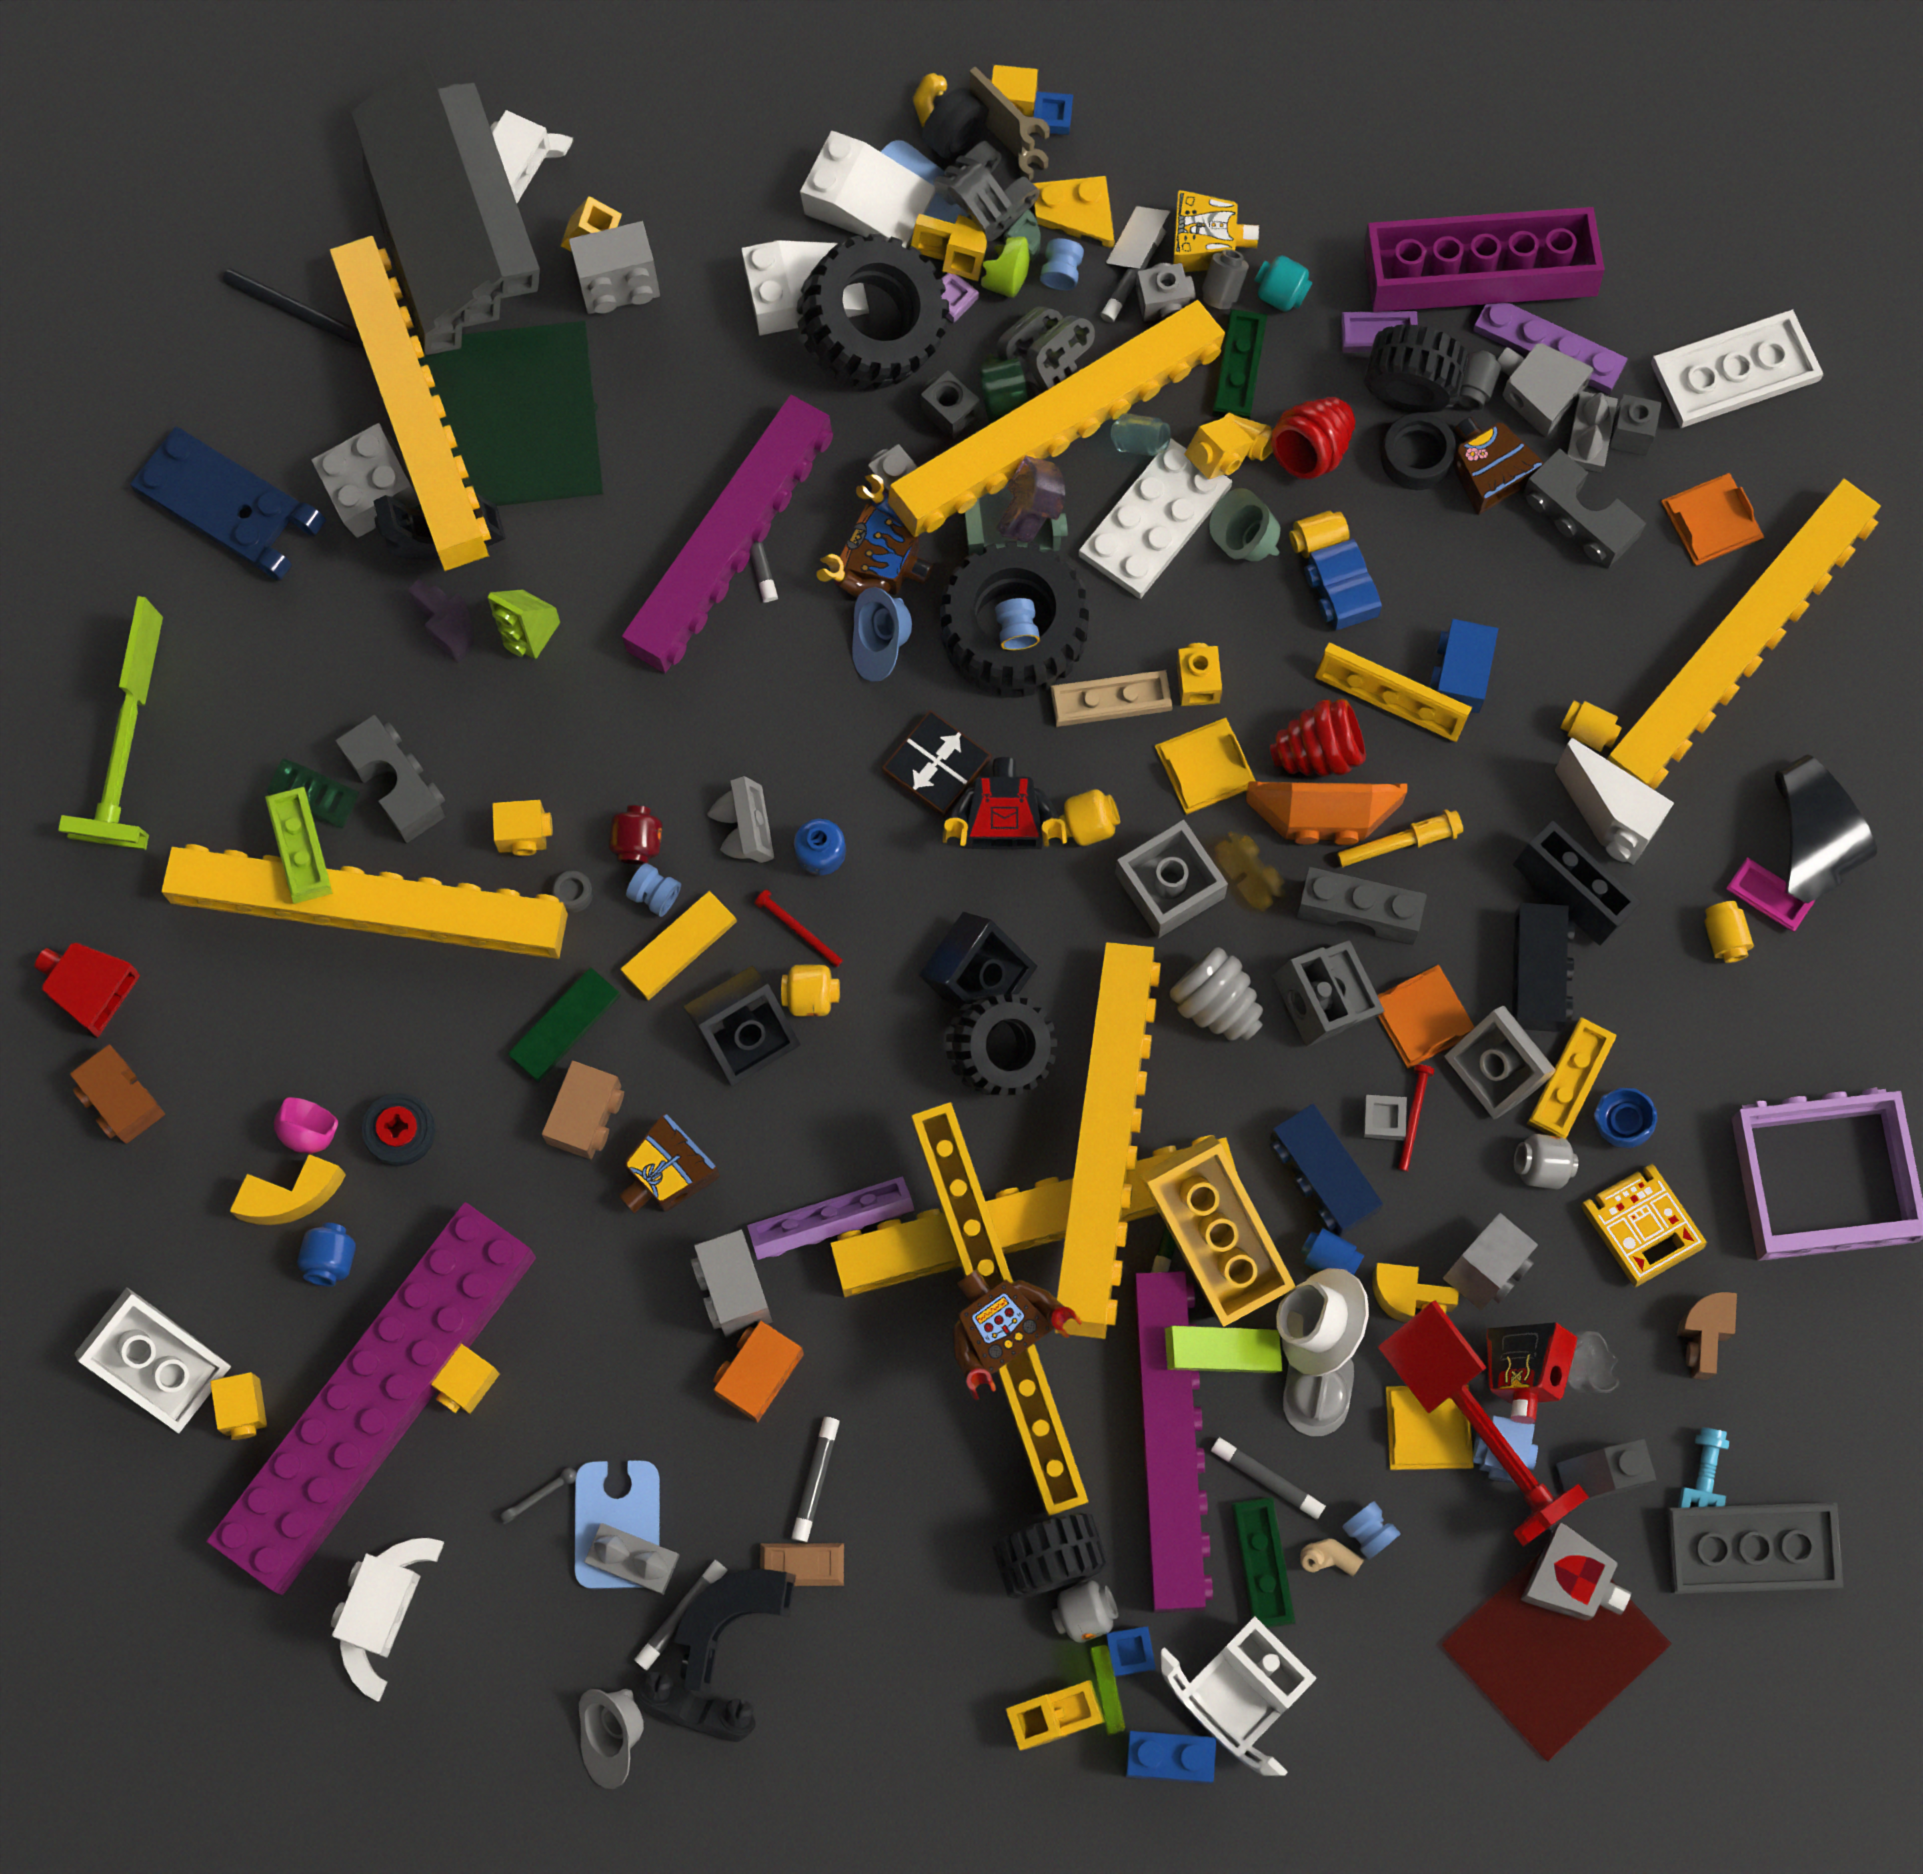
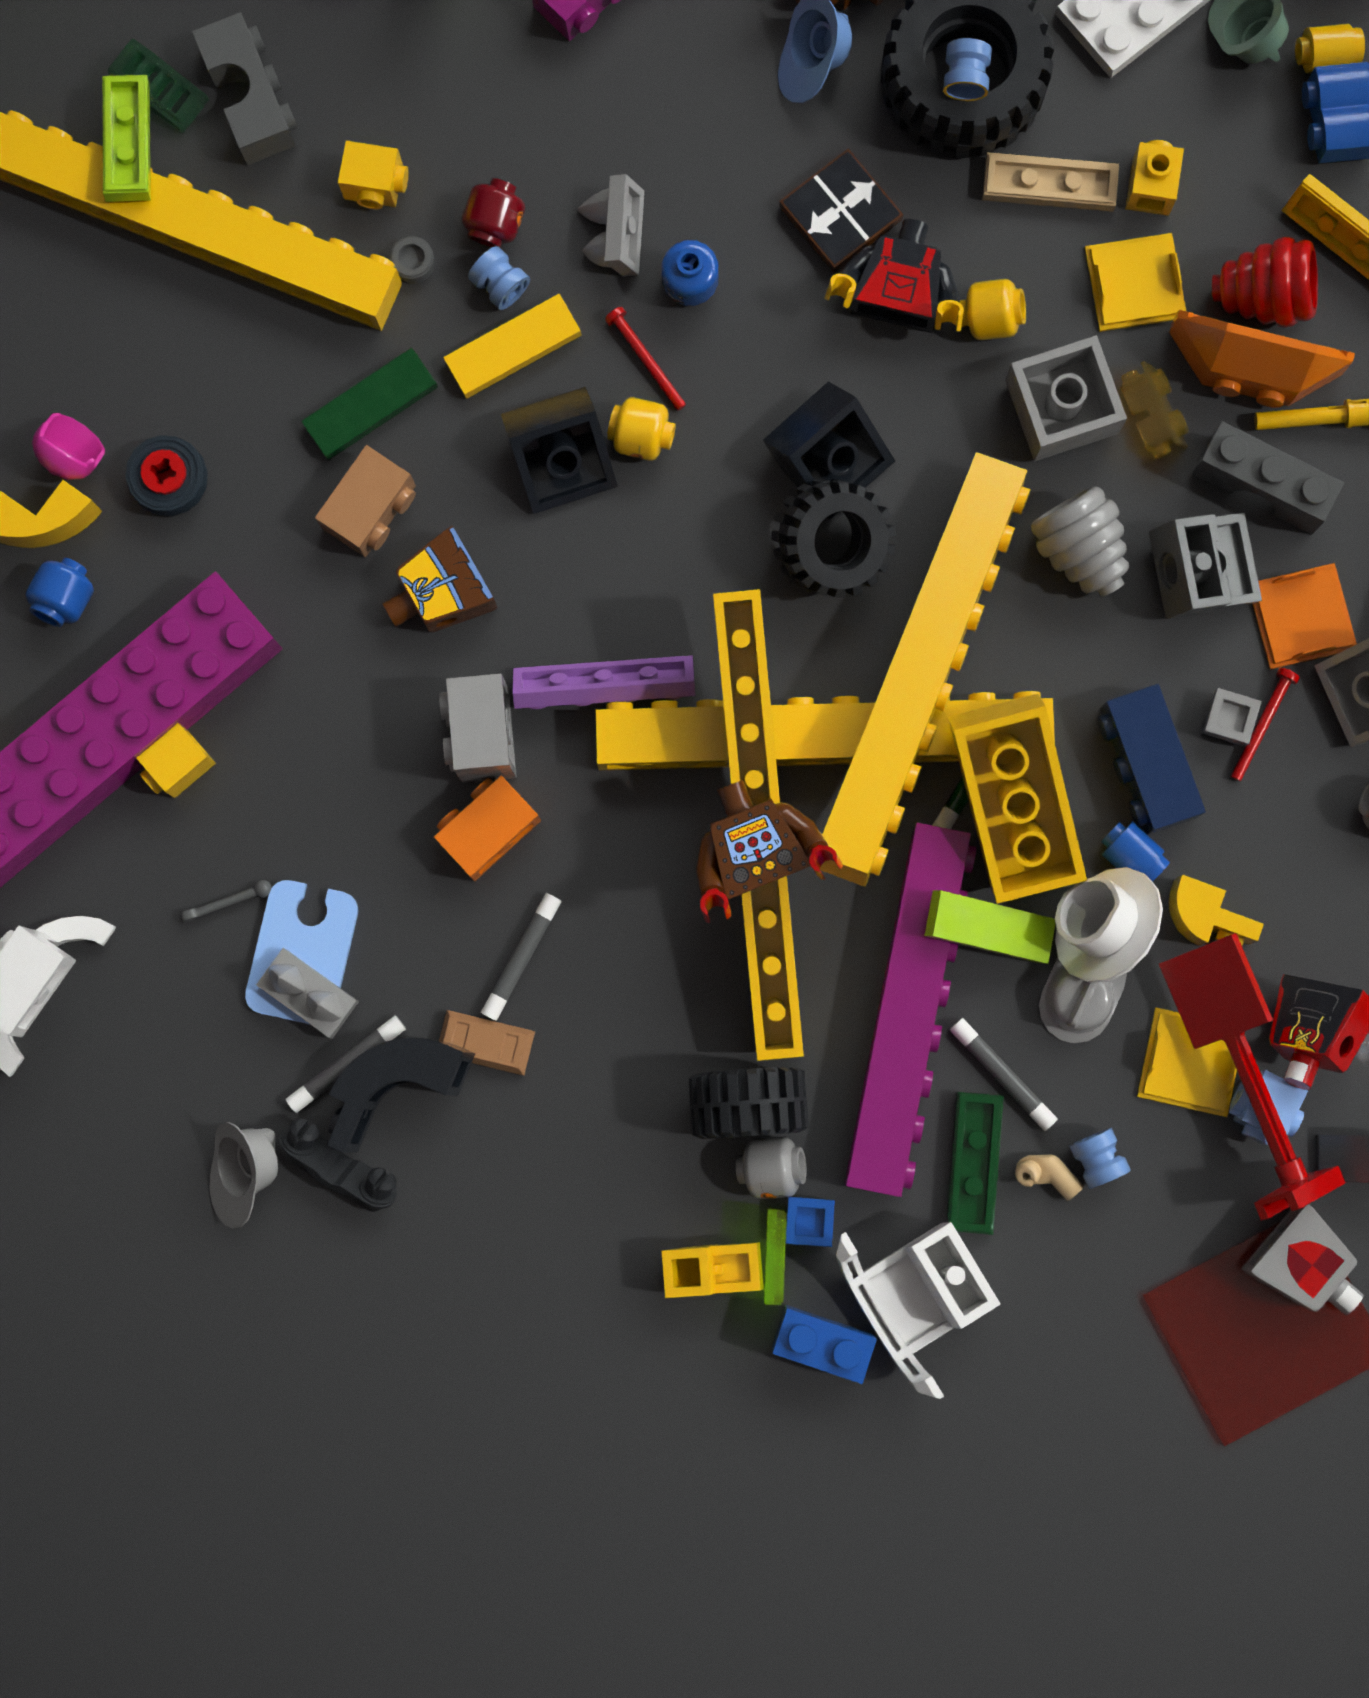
camera: 20 degrees right, 10 degrees up
flat silver brick [1443,1213,1538,1311] -> none

